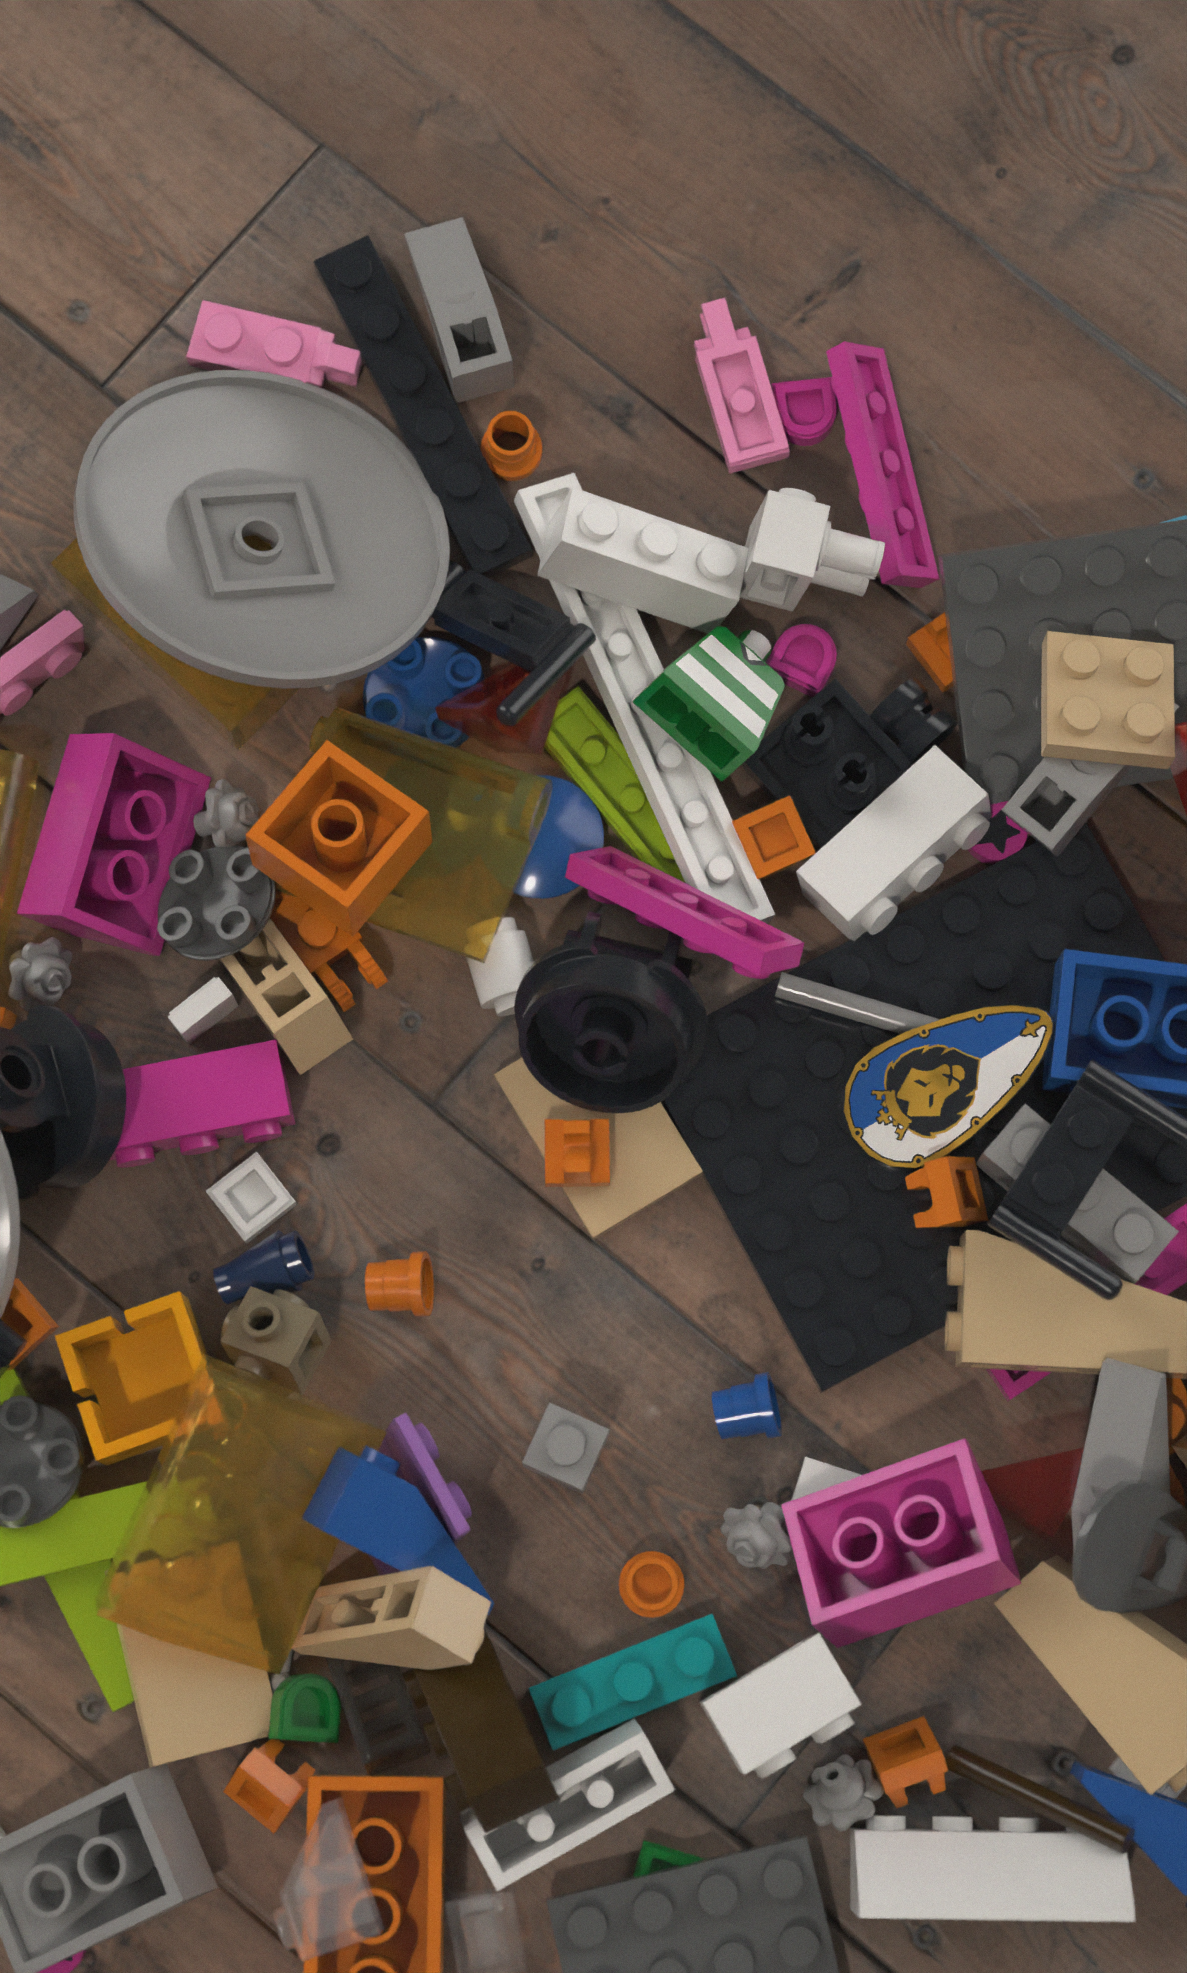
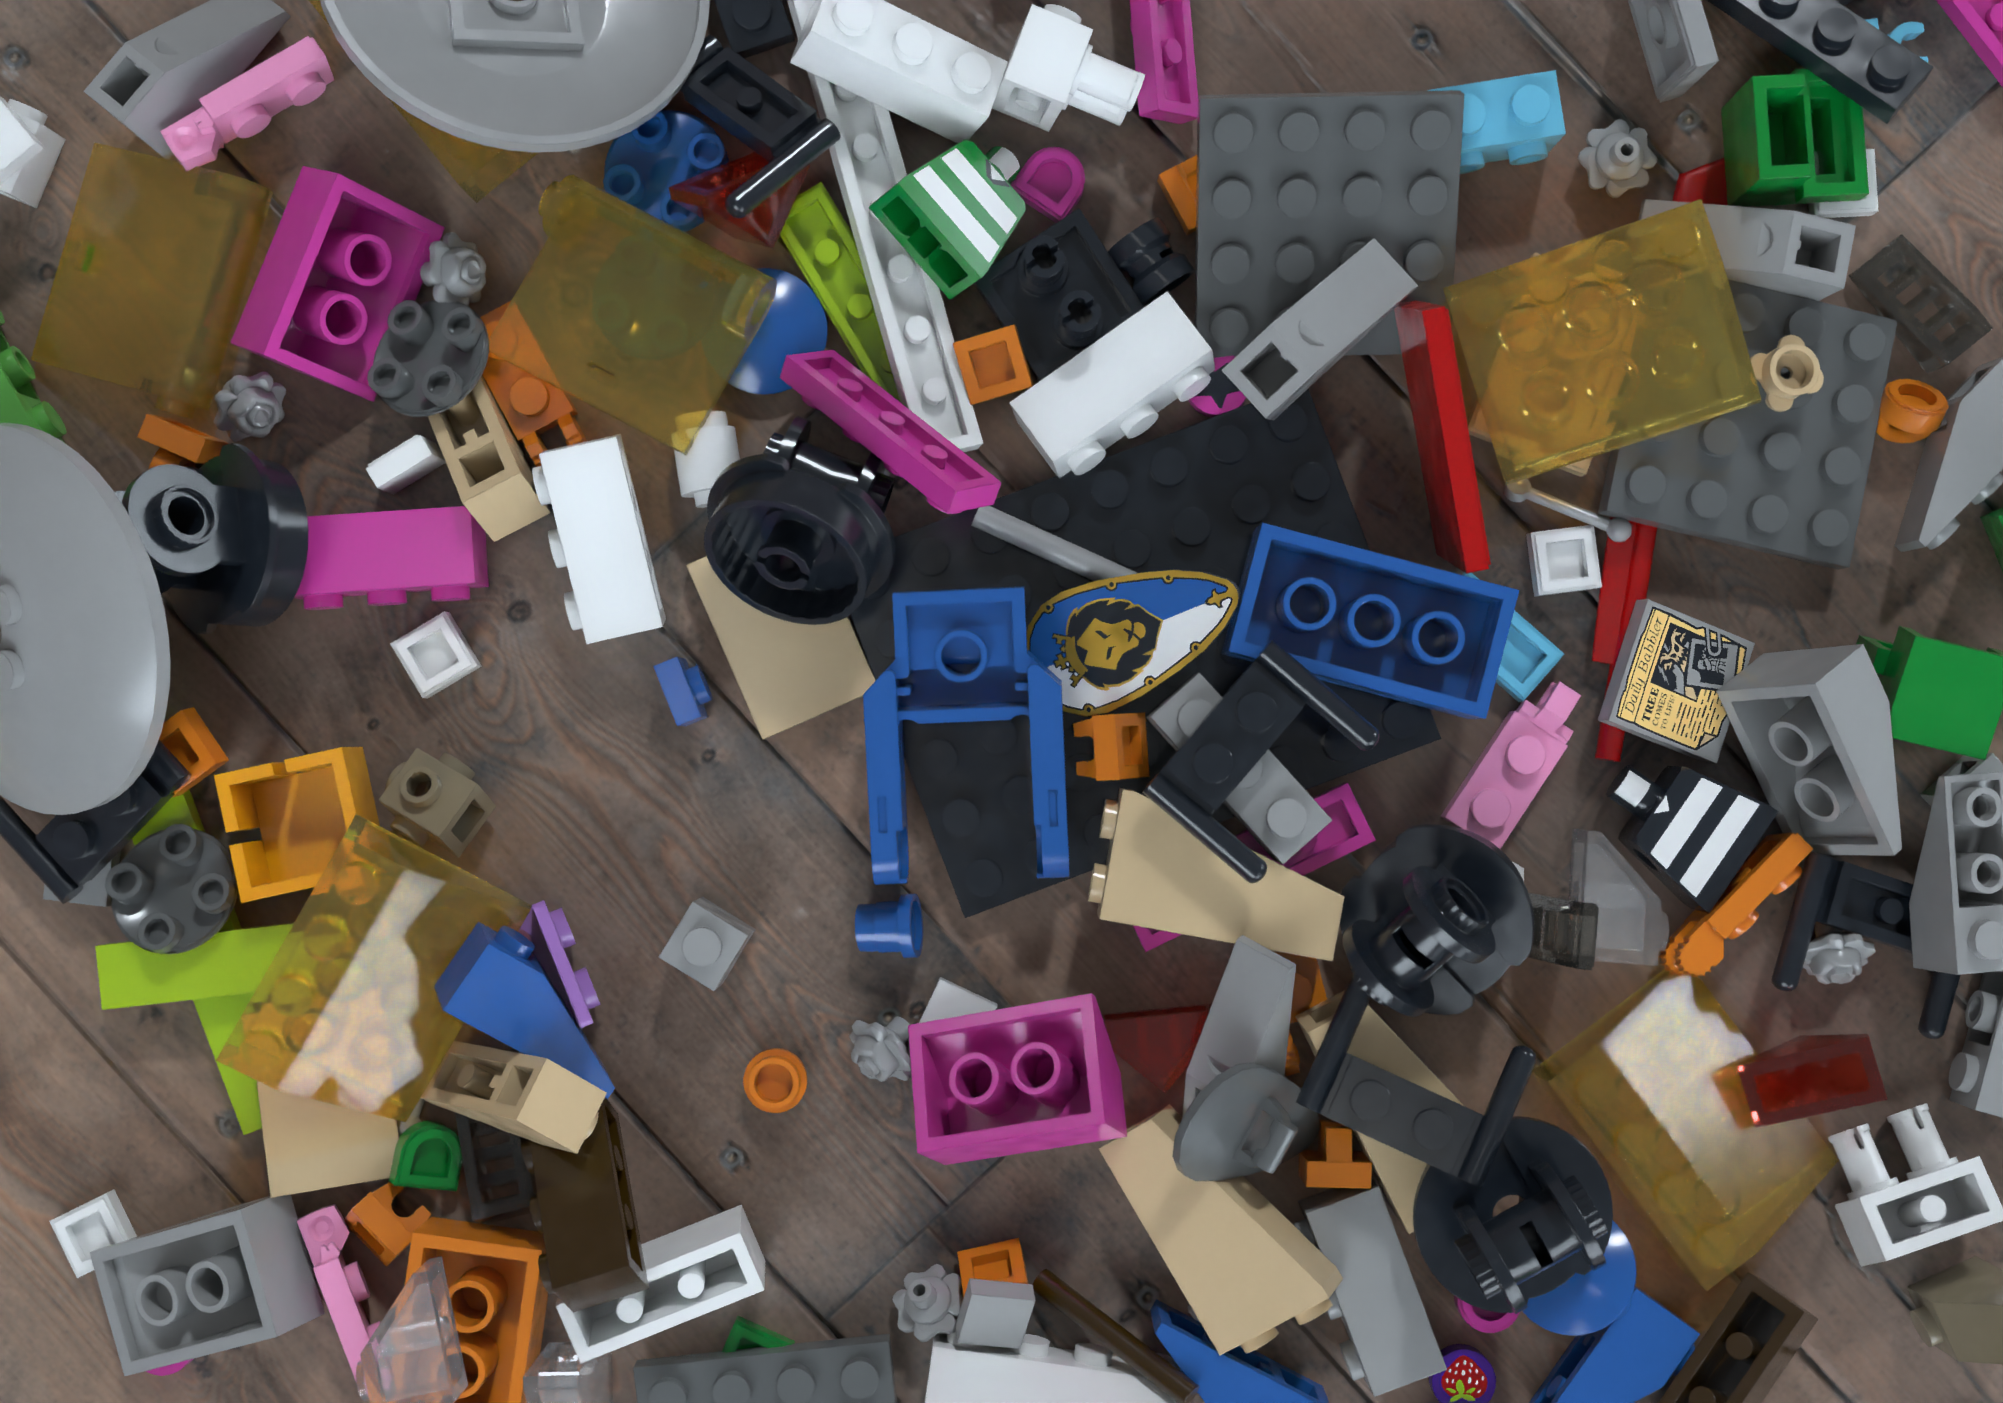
camera: 10 degrees right, 10 degrees up
dark blue cone [213,1230,315,1305] -> none
orange brick [245,740,433,937] -> none
orange piece [365,1251,434,1317] -> none
teal plate [529,1614,737,1750] -> none
orange tile [544,1119,610,1187] -> none
white brick [699,1633,861,1779] -> none
tan plate [1041,631,1175,769] -> none
none -> bright pink hinge [297,1204,393,1390]
none -> white brick [532,434,666,644]
none -> blue plate [653,657,713,727]
none -> blue plate [863,586,1070,885]
none -> light grey tile [955,1278,1036,1349]

